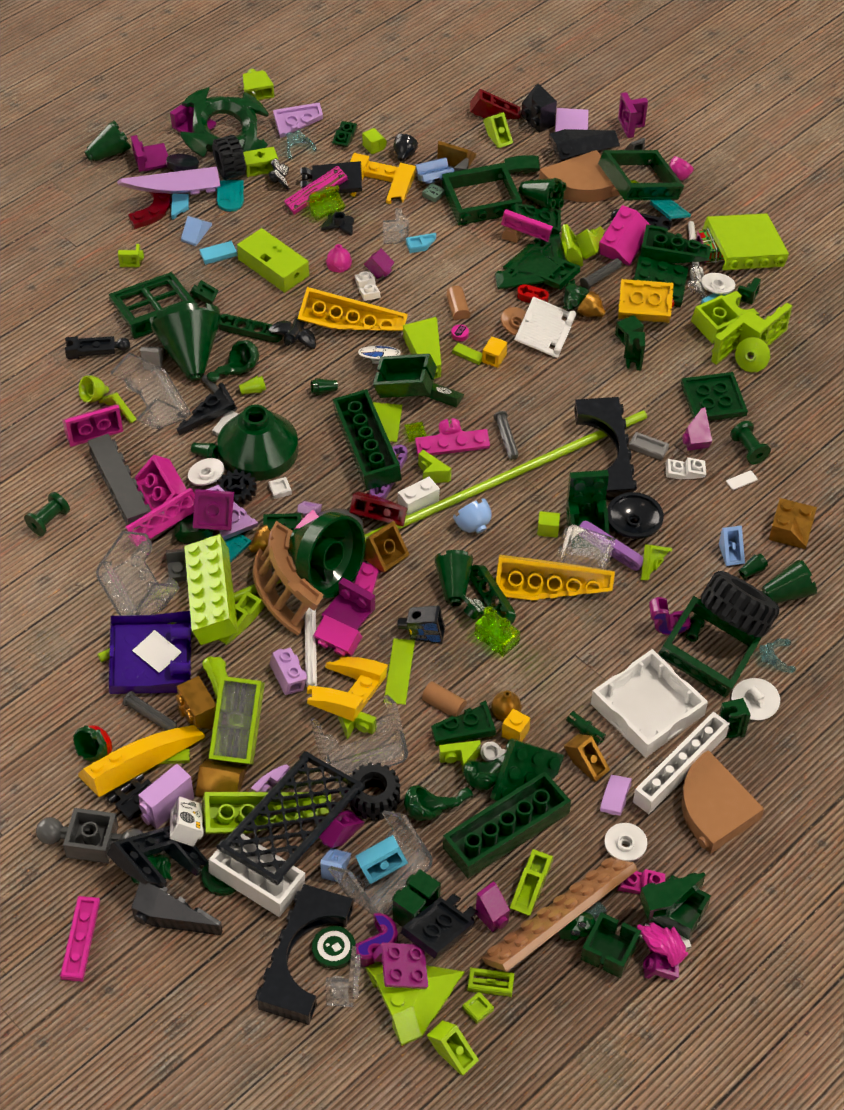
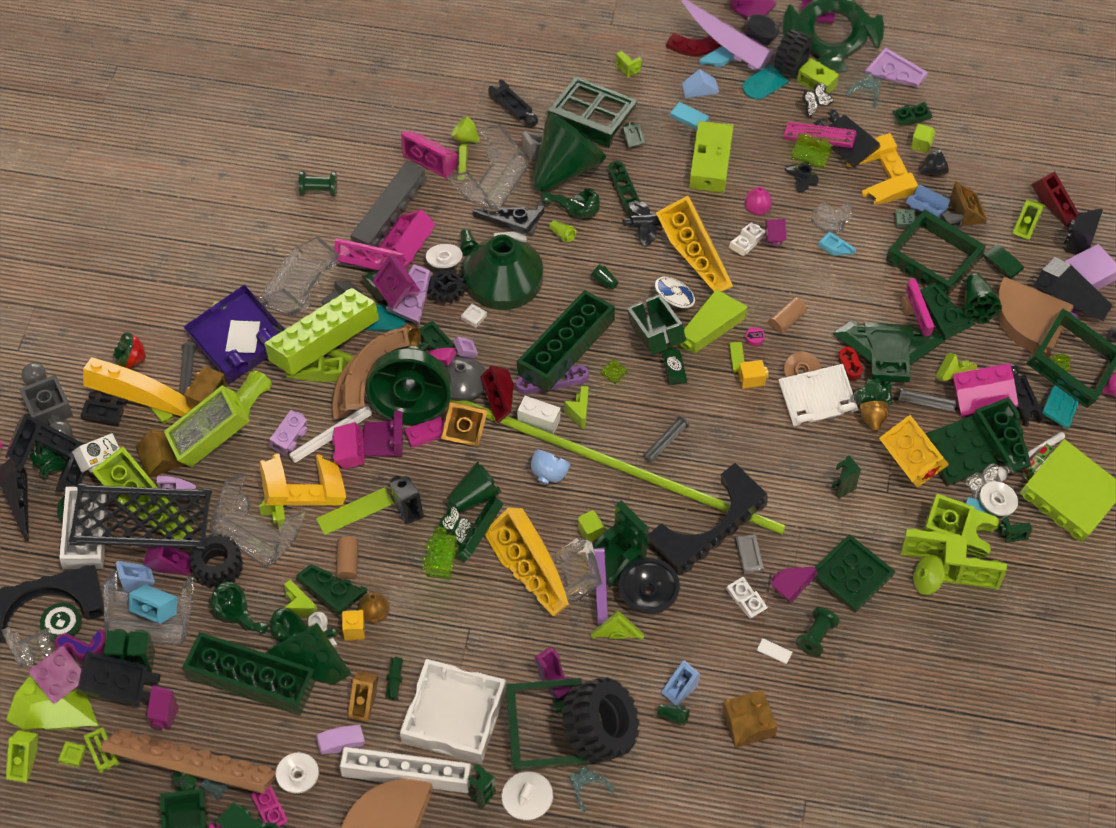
camera: 55 degrees right, 5 degrees up
lavender brick [138,764,194,829] -> none
lime torso [243,69,274,100] -> none
lime sticker [373,402,403,442] -> none
dark pink plate [415,418,490,457] -> none
lime slope [510,849,554,916] -> none
lime tile [561,224,583,266] -> none
dark green brick [615,315,644,345] -> none
dark green cone [762,560,817,603] -> none

